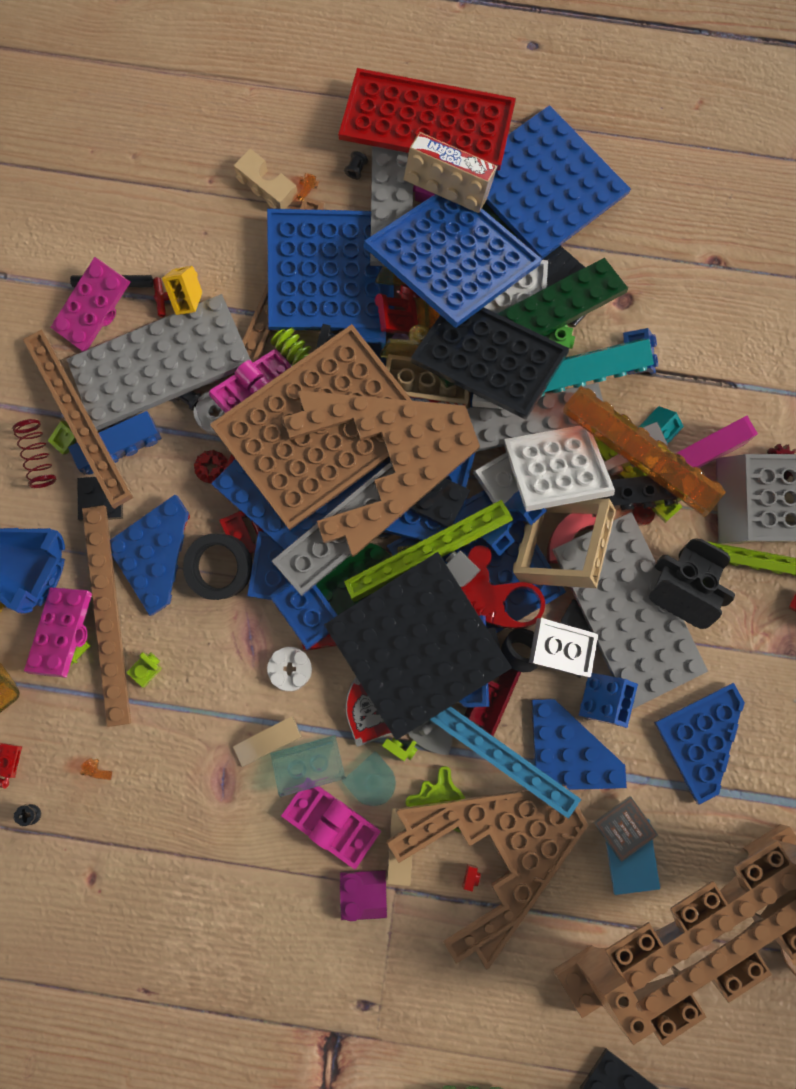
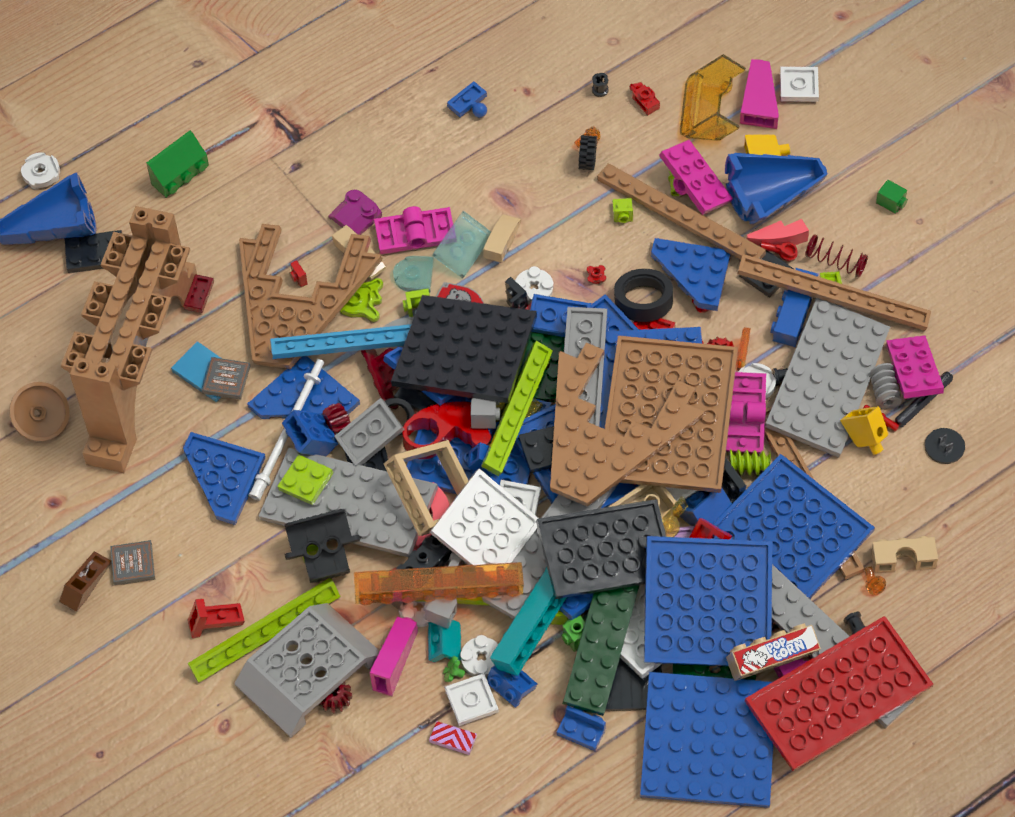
camera: 140 degrees right, 20 degrees down
none -> dark red plate [183,274,214,313]
none -> white bar [249,359,324,501]
none -> lime plate [277,454,334,505]
none -> dark red gear [322,403,351,437]
none -> tile [429,721,477,755]
none -> bright green plant [443,656,465,682]
none -> white plate [444,673,499,726]
none -> blue plate [447,81,487,118]
none -> white plate [460,635,498,678]
none -> black bracket [505,277,528,309]
none -> blue bracket [556,706,606,751]
none -> black tyre [578,135,597,170]
none -> red plate [586,265,606,284]
none -> clear orange tile [737,327,751,371]
none -> coral slope [746,219,809,246]
none -> red plate [760,241,798,261]
none -> light grey piece [869,363,902,409]
none -> black piece [925,428,965,464]

